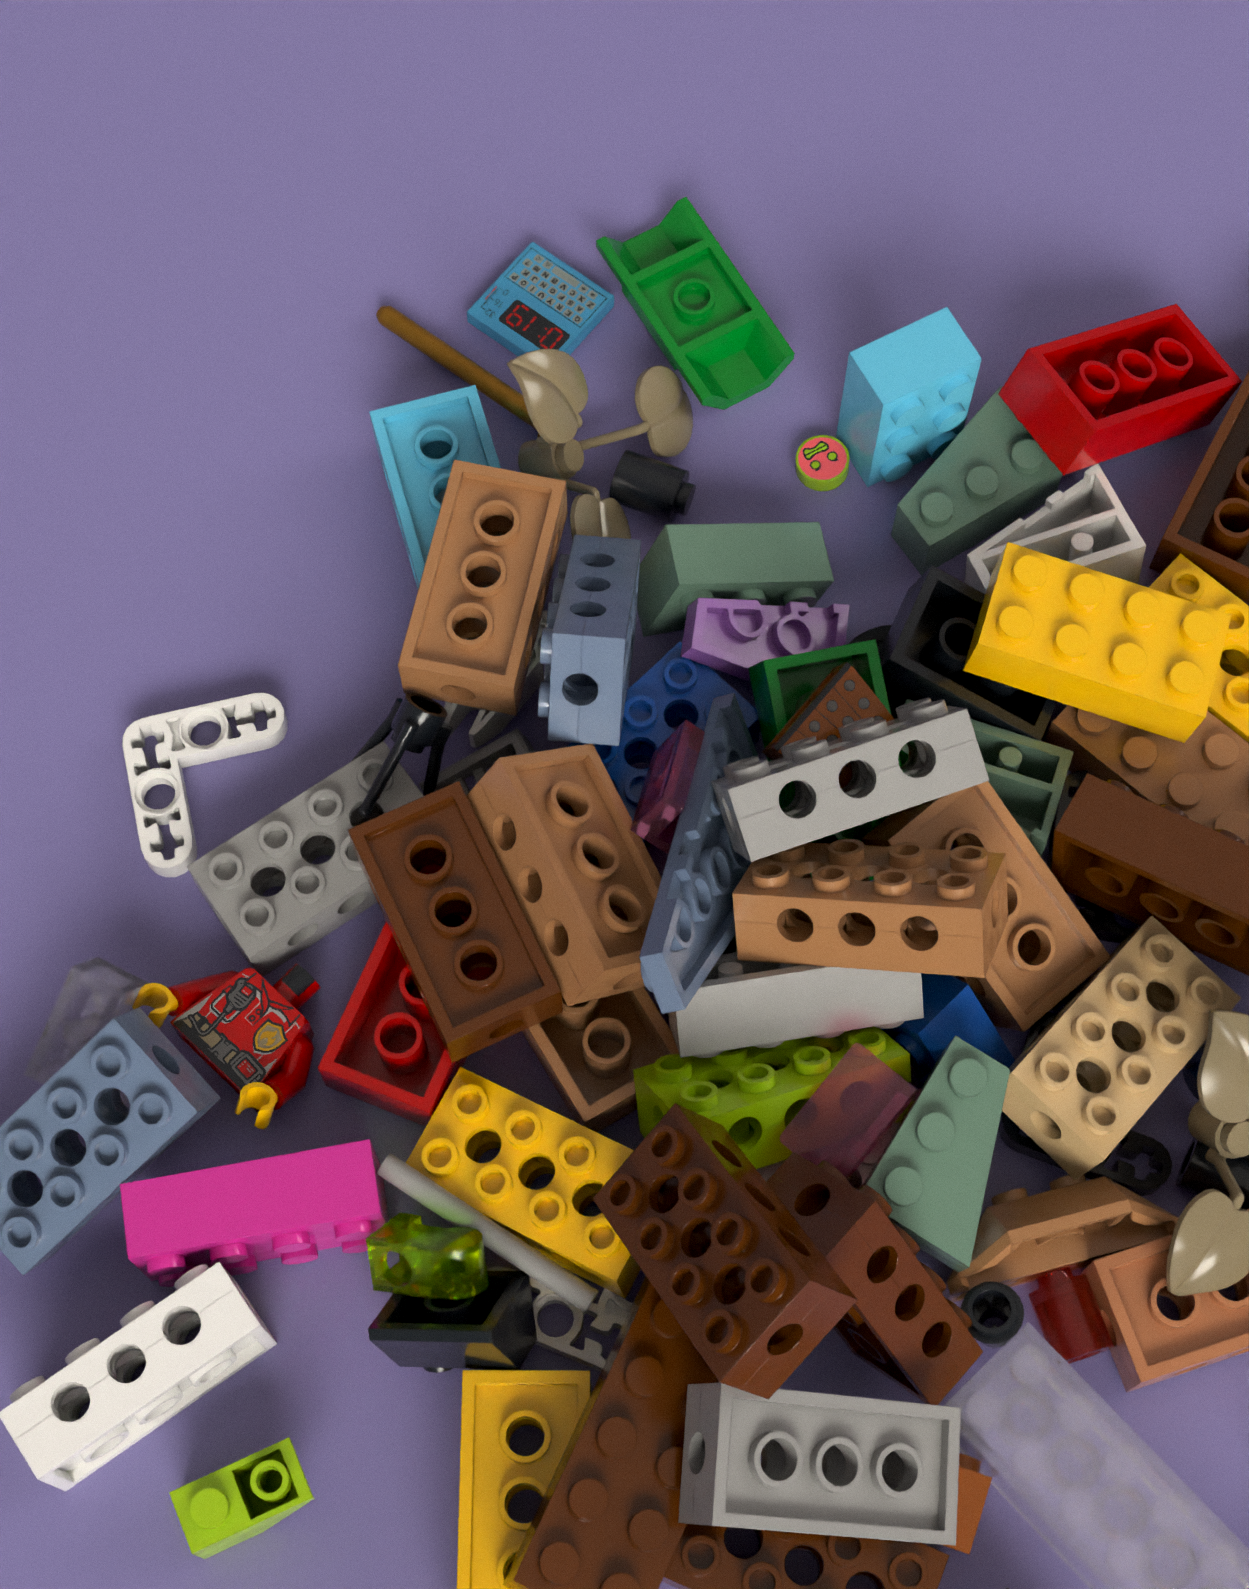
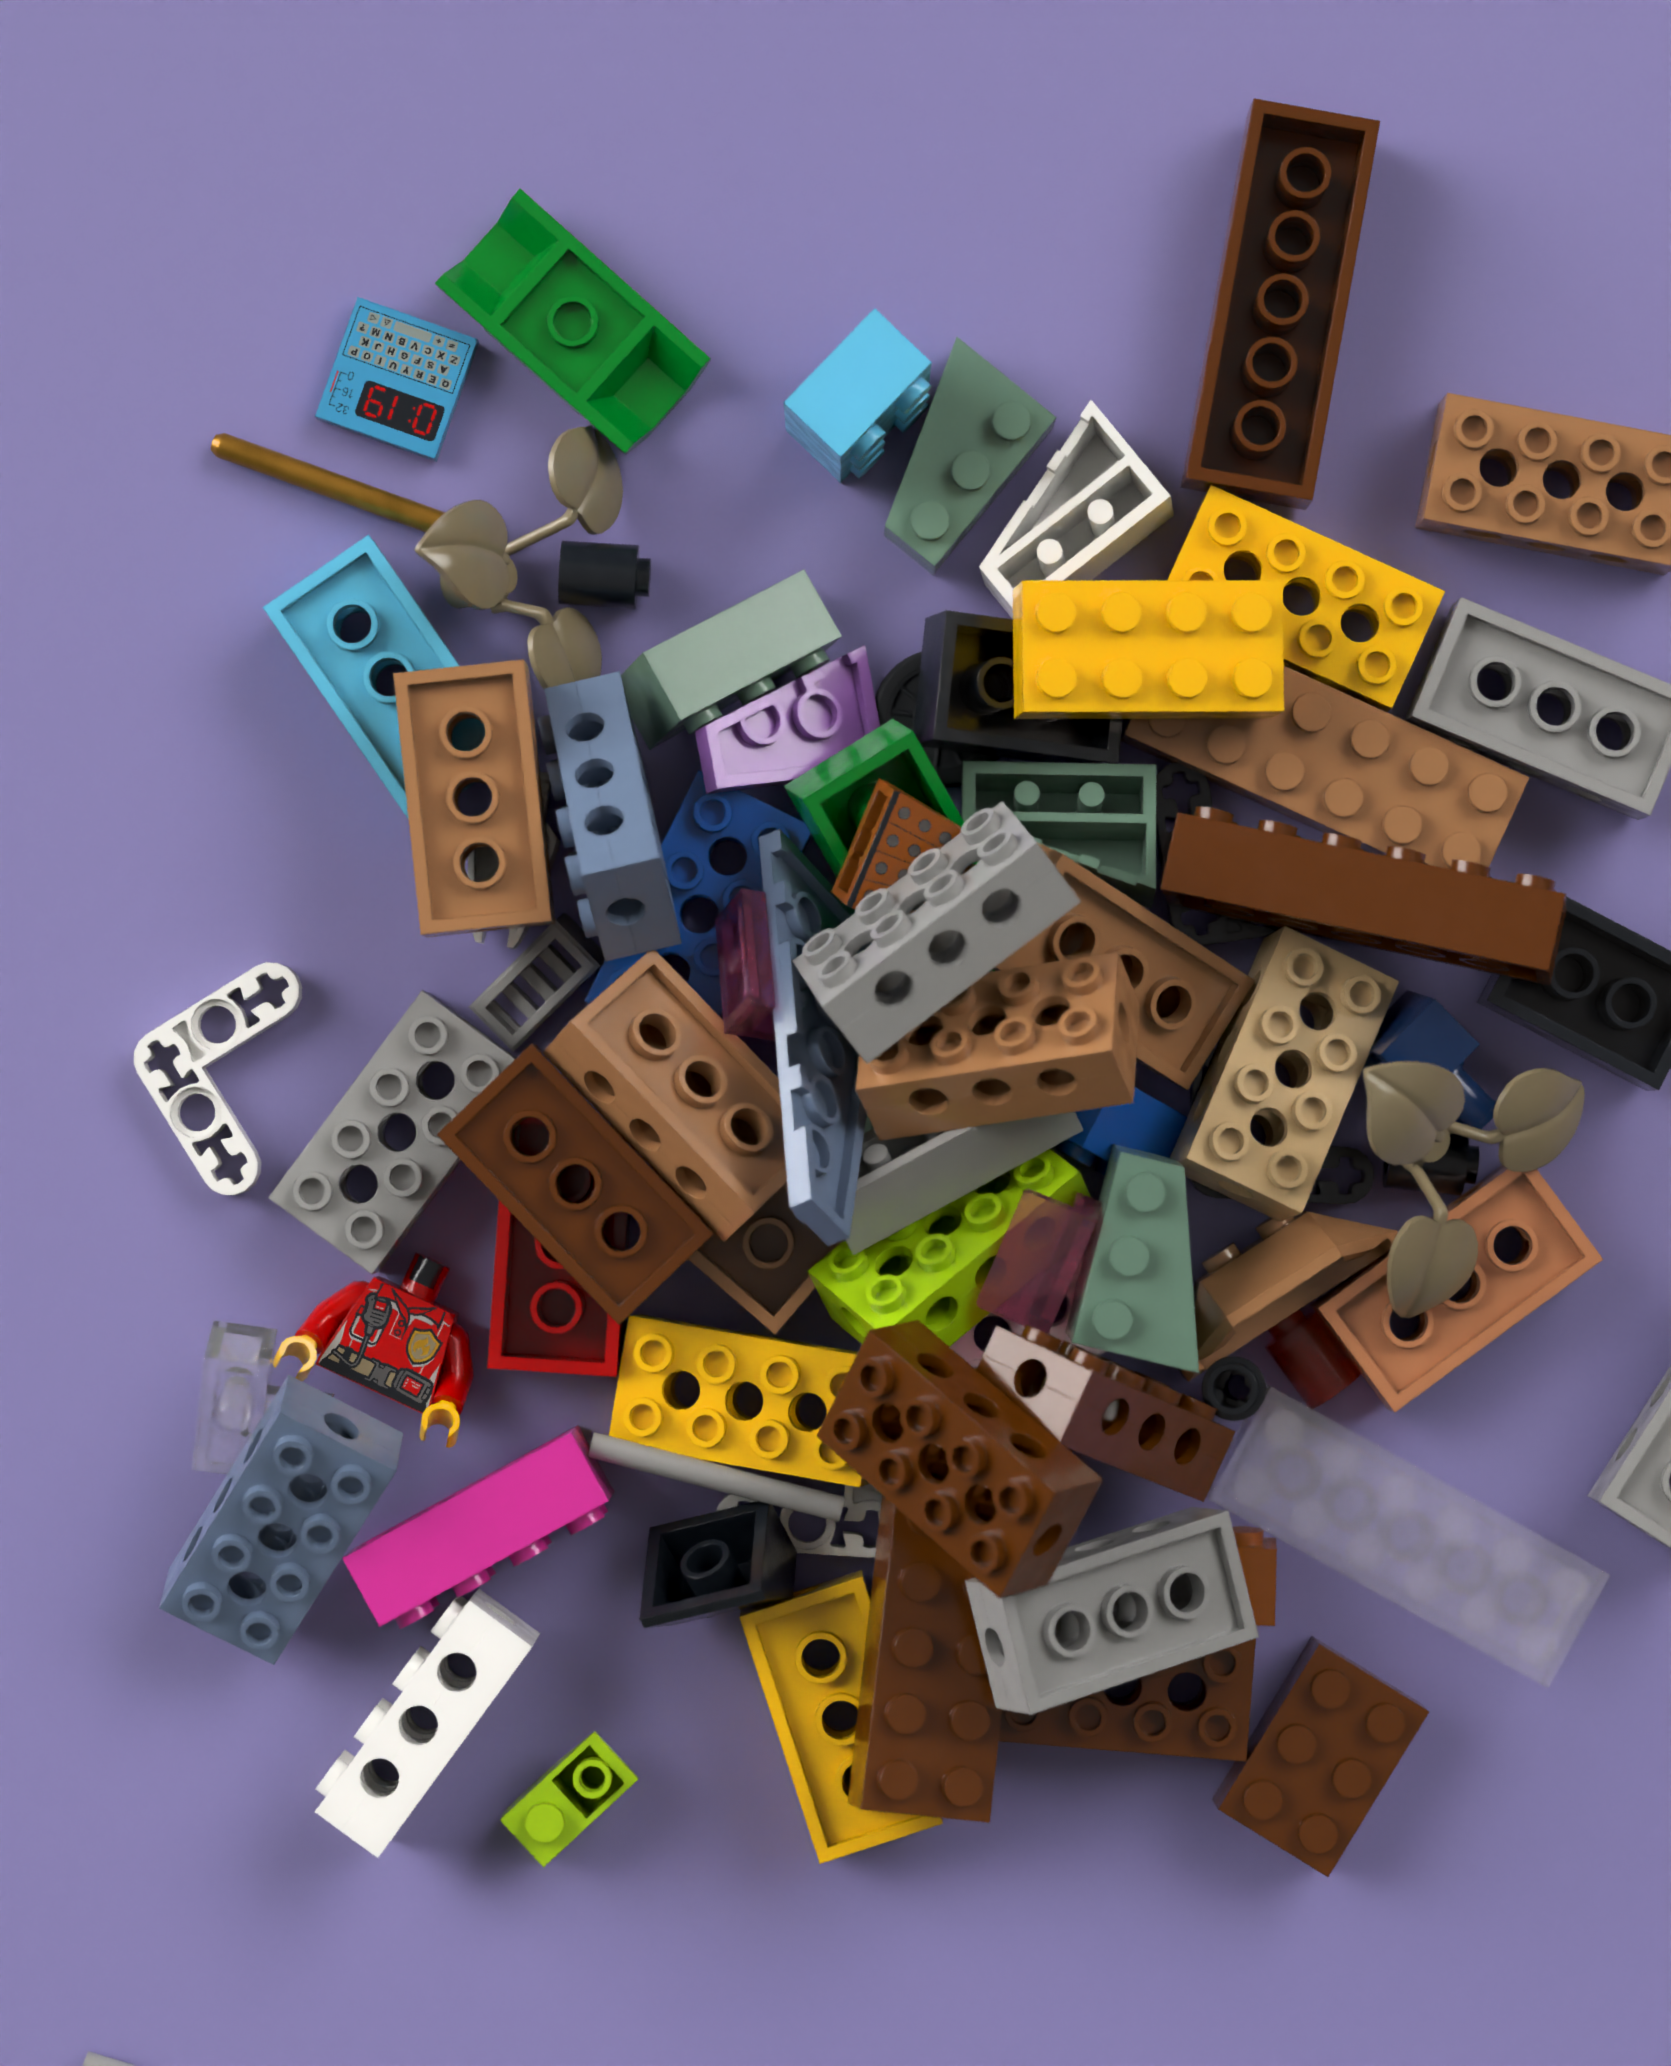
camera: 15 degrees left, 20 degrees up
black plant [352,692,453,817] -> none
clear neon green leg [366,1212,489,1299] -> none
tile [795,435,850,491] -> none
red brick [998,304,1243,475] -> none

